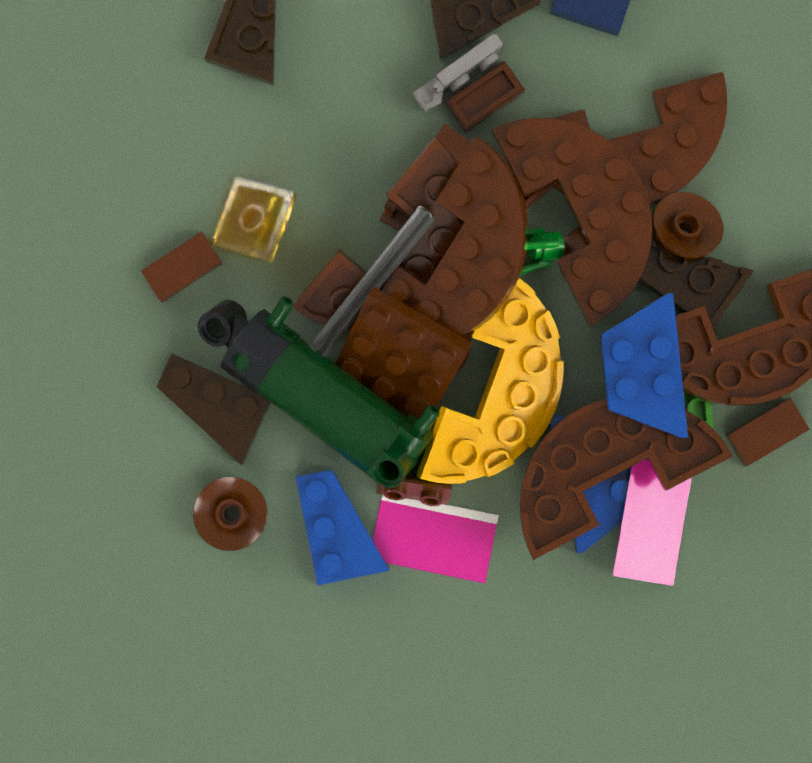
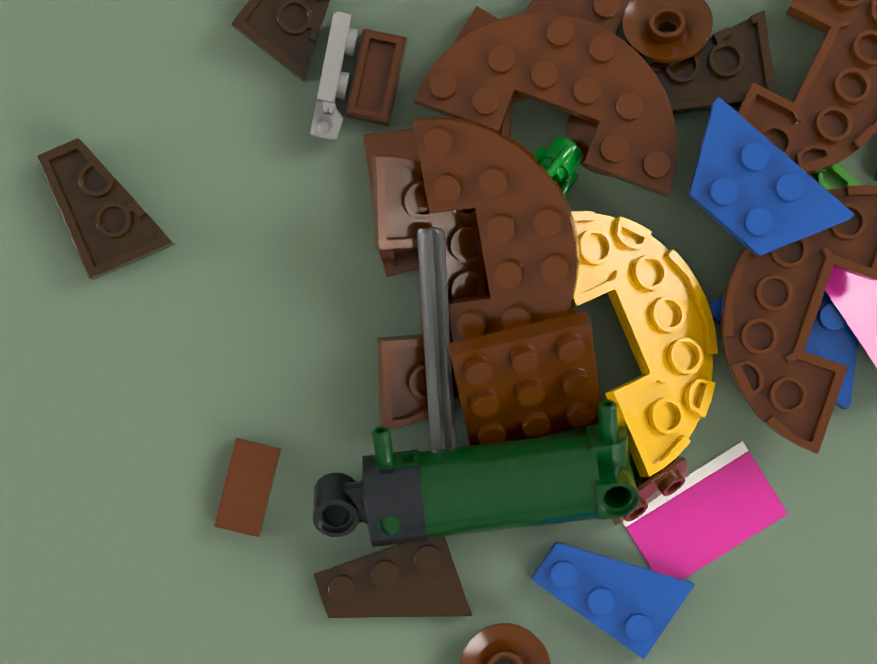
camera: 40 degrees left, 0 degrees up
clear yellow slope [211,177,297,263] -> none

